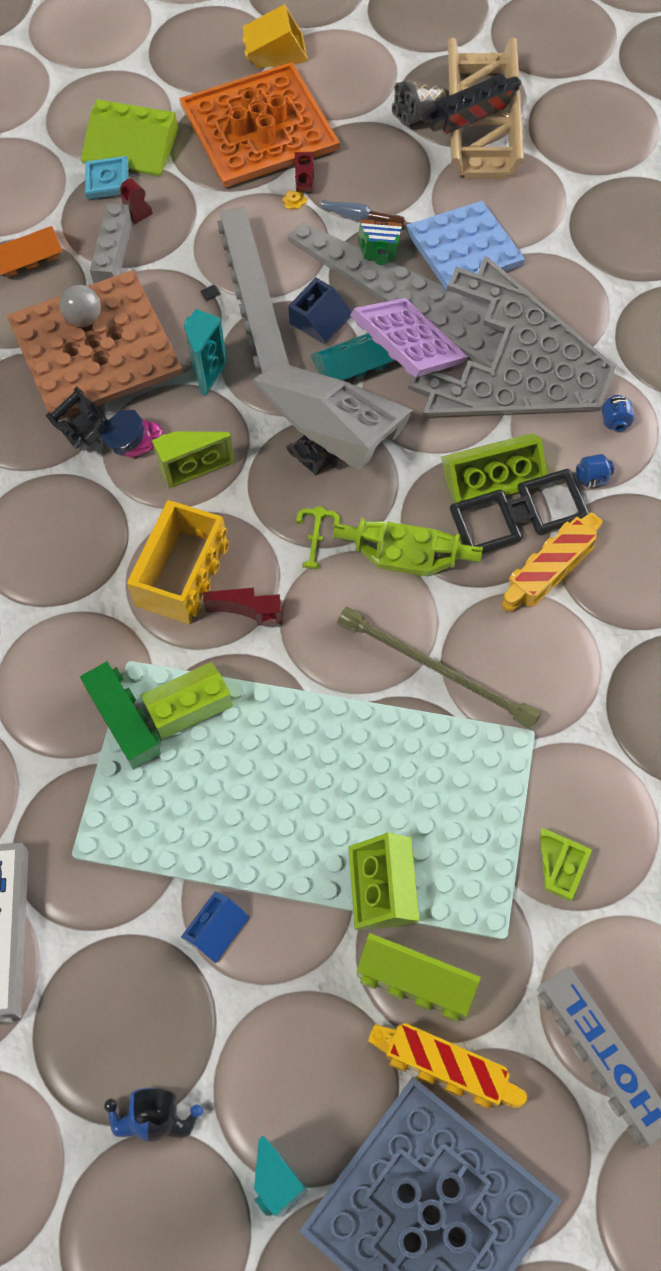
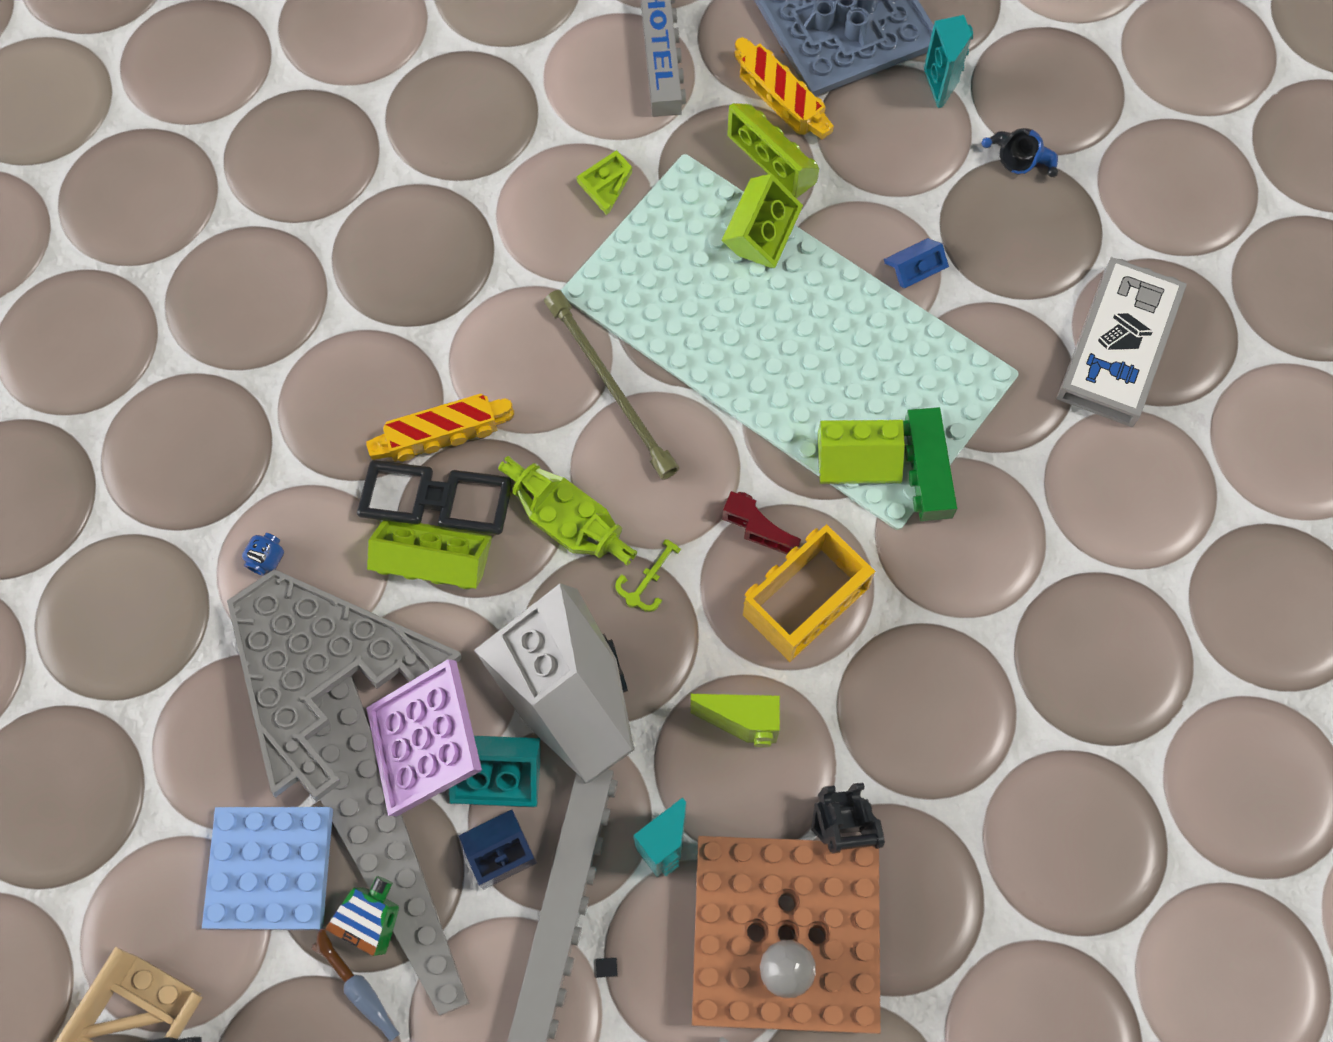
camera: 155 degrees left, 5 degrees up
dark blue piece [101,410,164,459] -> none
blue head [576,454,614,488] -> none

